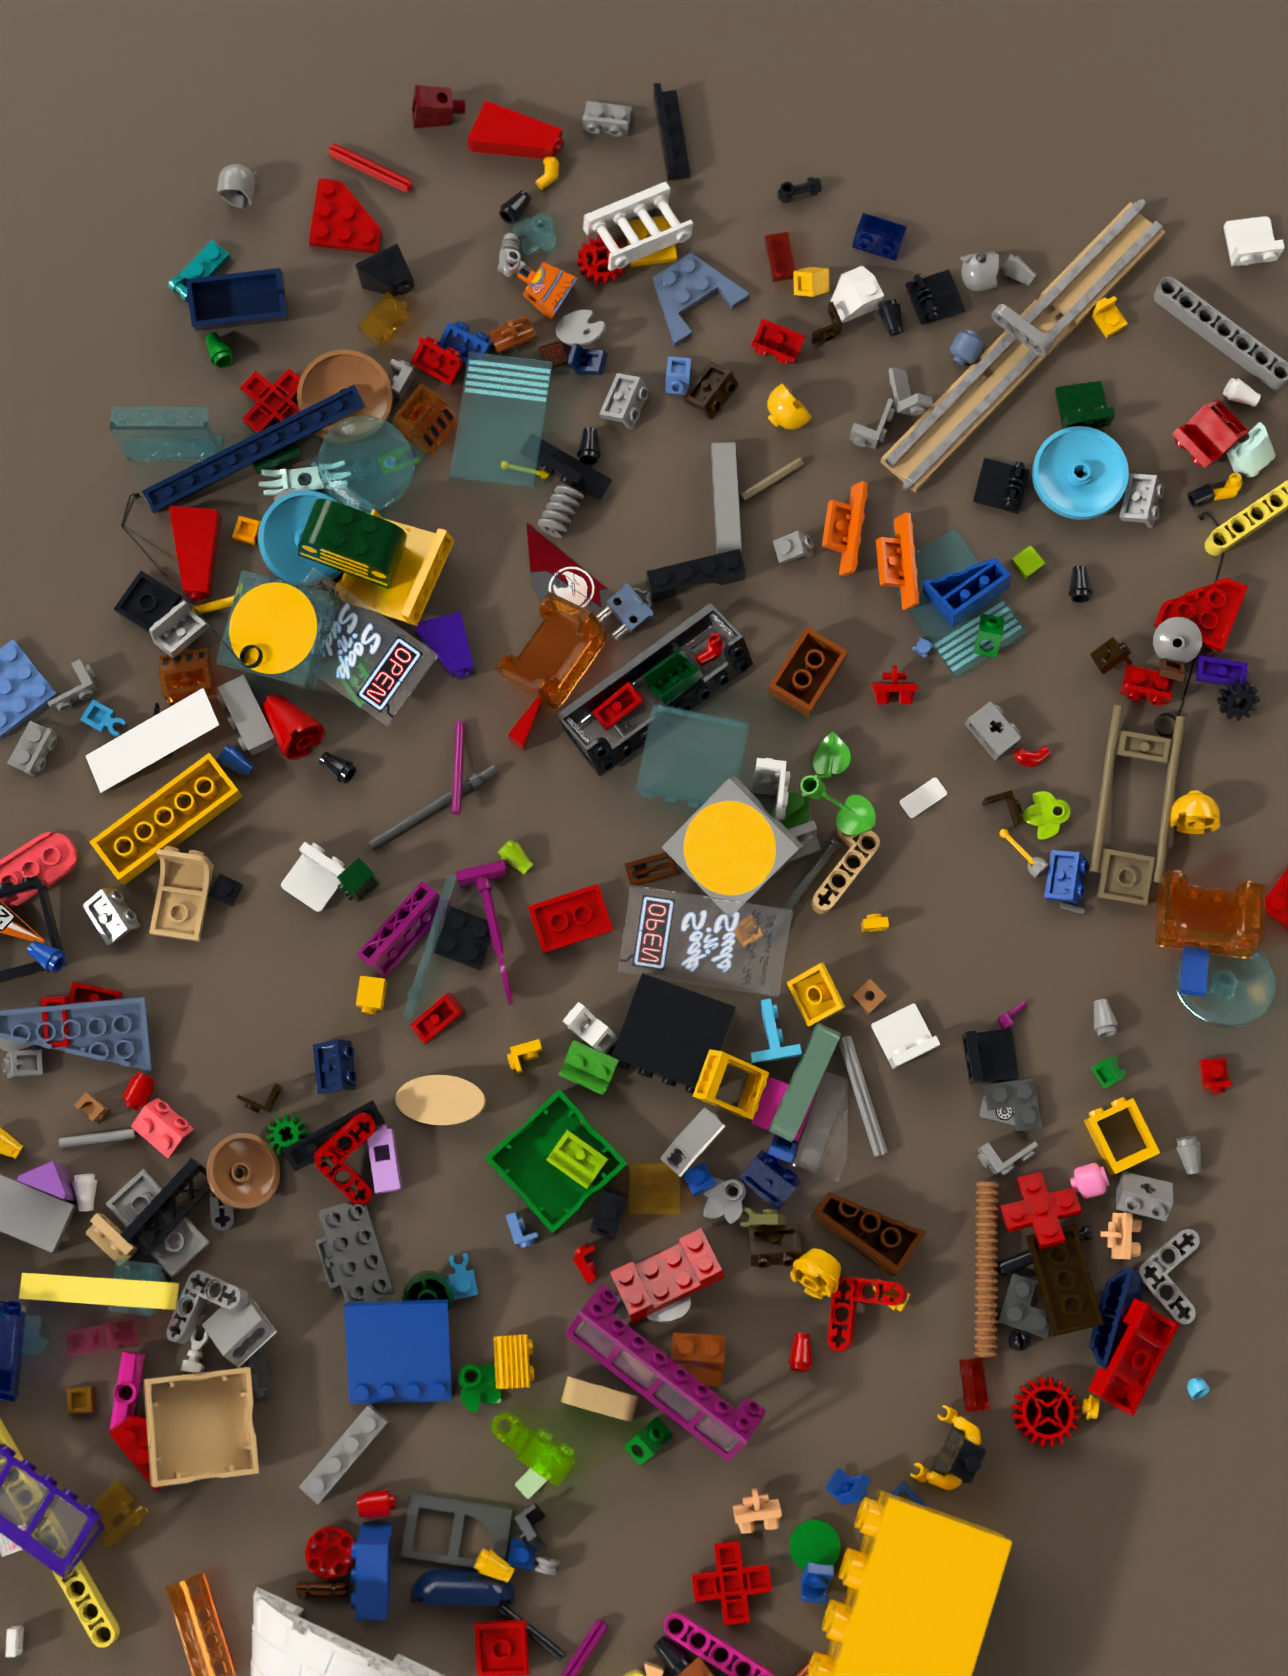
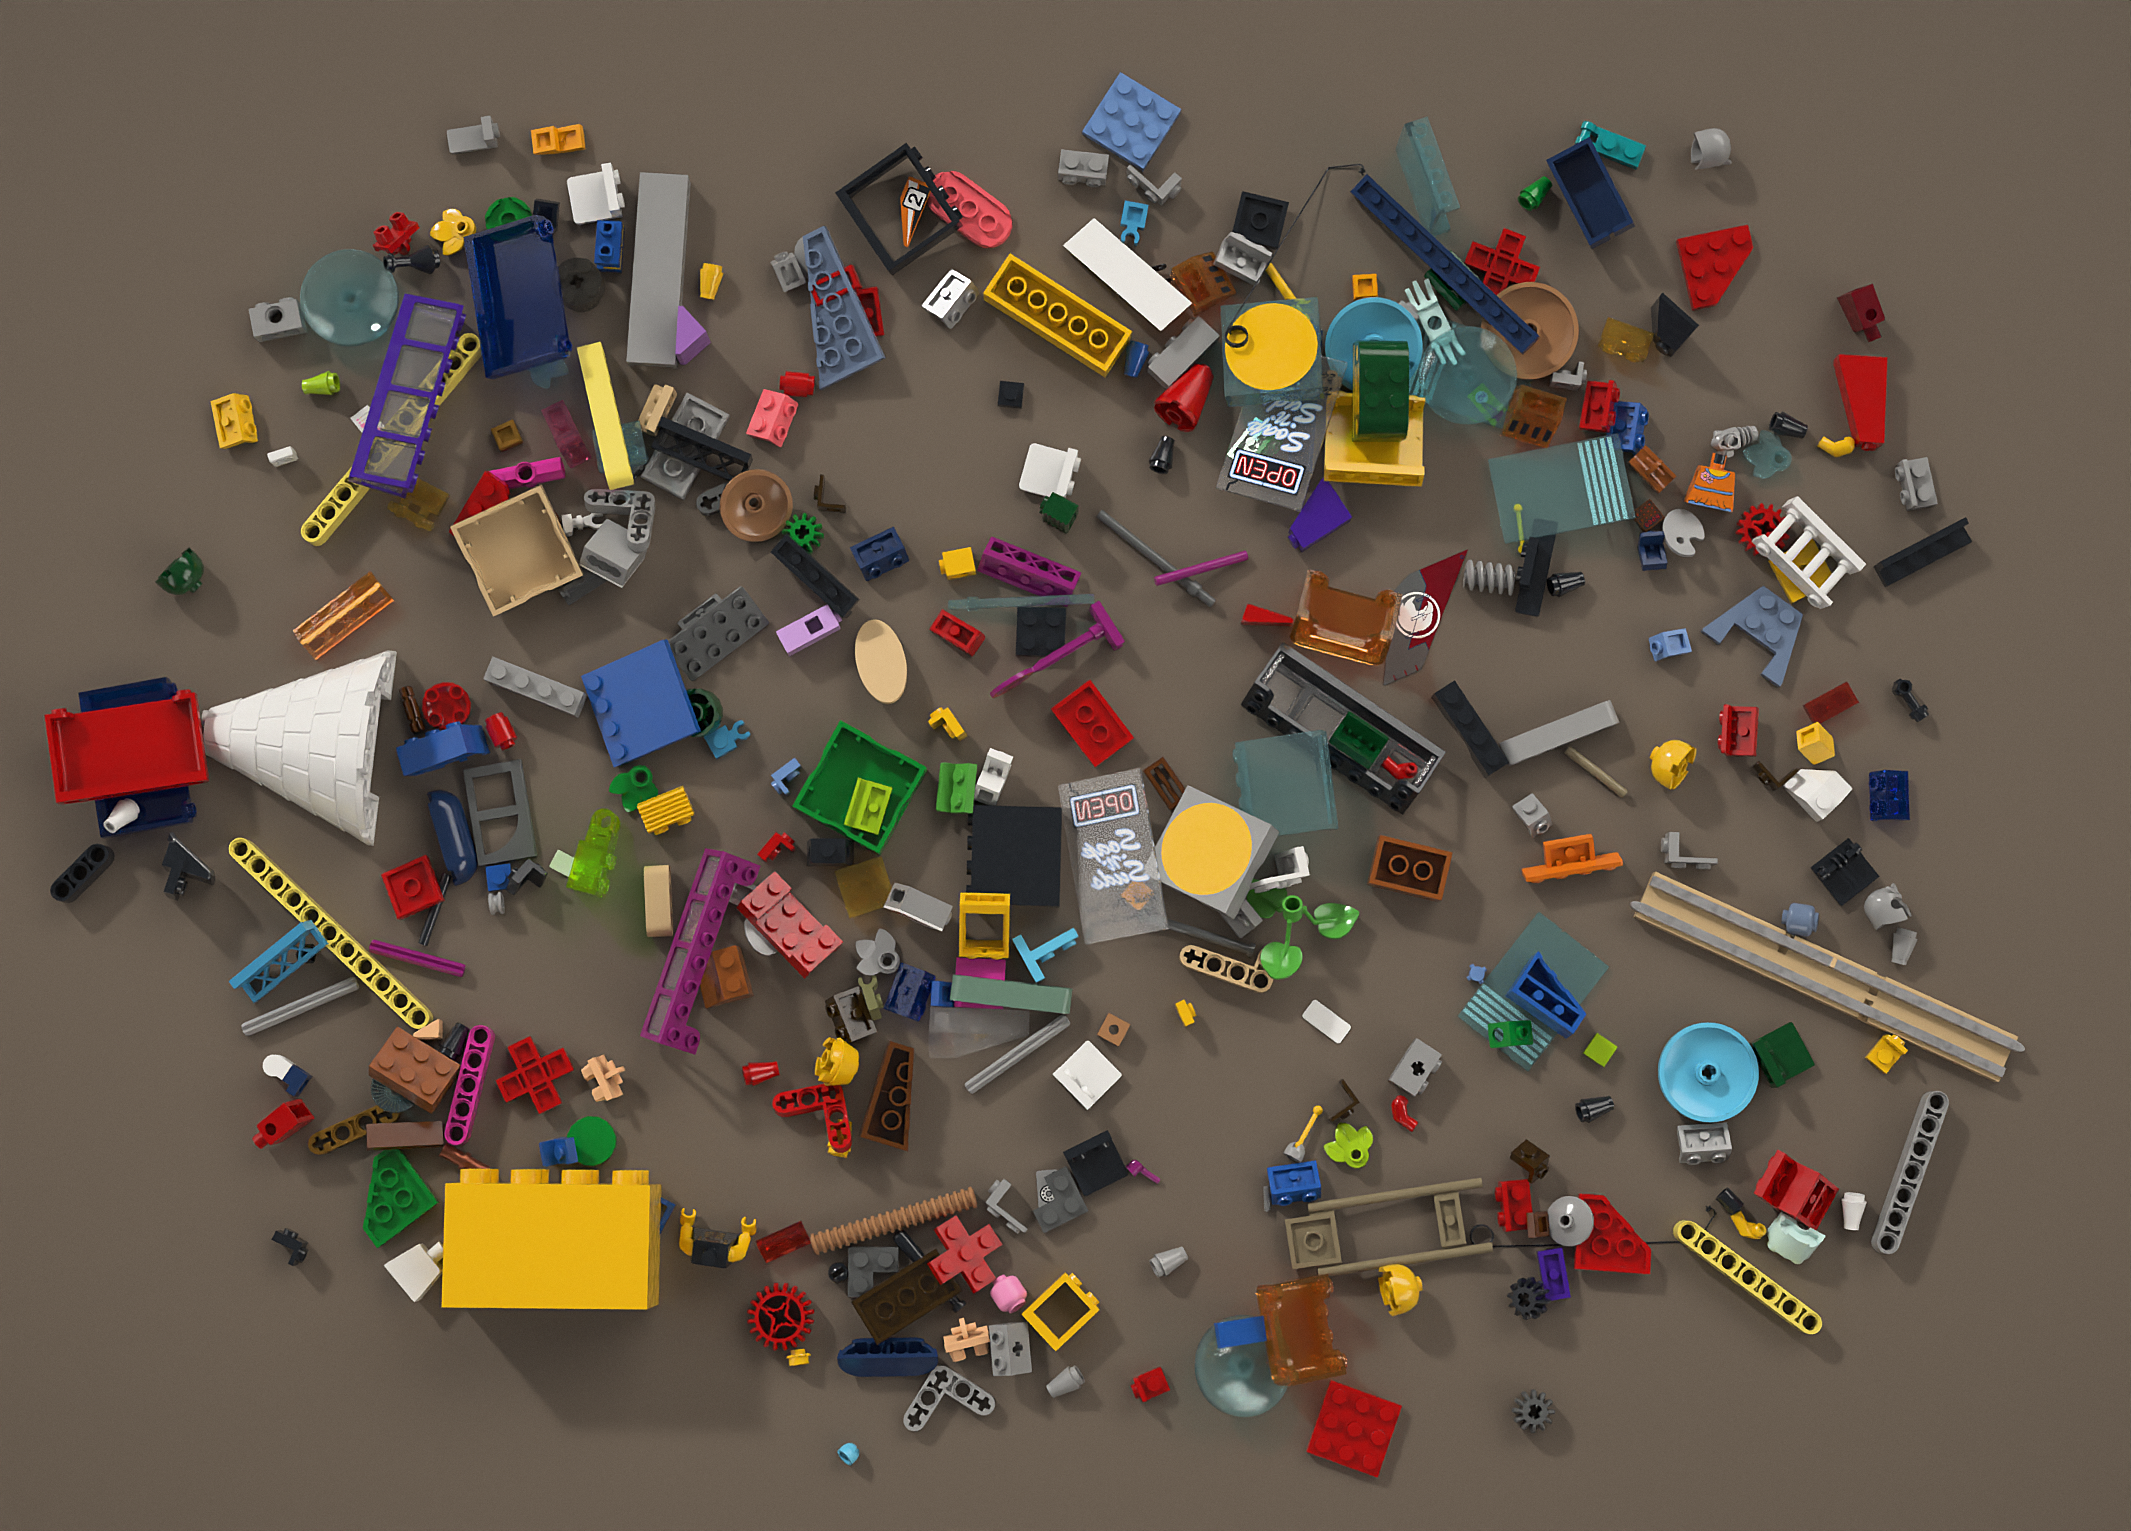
camera: 70 degrees right, 5 degrees up
blue cone [27,941,66,973] -> none
light grey bar [59,1128,136,1148] -> none
white cone [72,1174,98,1211] -> none
medium nougat piece [74,1092,109,1123] -> none
tan bracket [149,846,214,942] -> none
red slope [169,506,221,601] -> none
red beam [314,1112,376,1205] -> none
red axle [328,143,413,193] -> none
yellow cone [474,1548,514,1583] -> none
lime cone [497,839,533,875] -> none
red slope [591,682,646,731] -> none
sand blue piece [596,583,653,640] -> none
light grey bracket [599,373,649,429] -> none
green bracket [624,1417,673,1466] -> none
dark brown bracket [683,362,738,420] -> none
blue plate [683,1162,716,1197] -> none
yellow slope [787,962,845,1027] -> none
blue bracket [825,1468,871,1505] -> none
red hips [871,666,917,705] -> none
orange bracket [876,512,920,610] -> none
black cone [878,299,903,336] -> none
light grey bracket [889,367,933,416] -> none
black hinge [973,458,1030,514] -> none
light grey beam [991,304,1053,356] -> none
red piece [1088,1298,1179,1417] -> none
green tile [1091,1056,1126,1089] -> none
white bracket [1224,216,1284,266] -> none

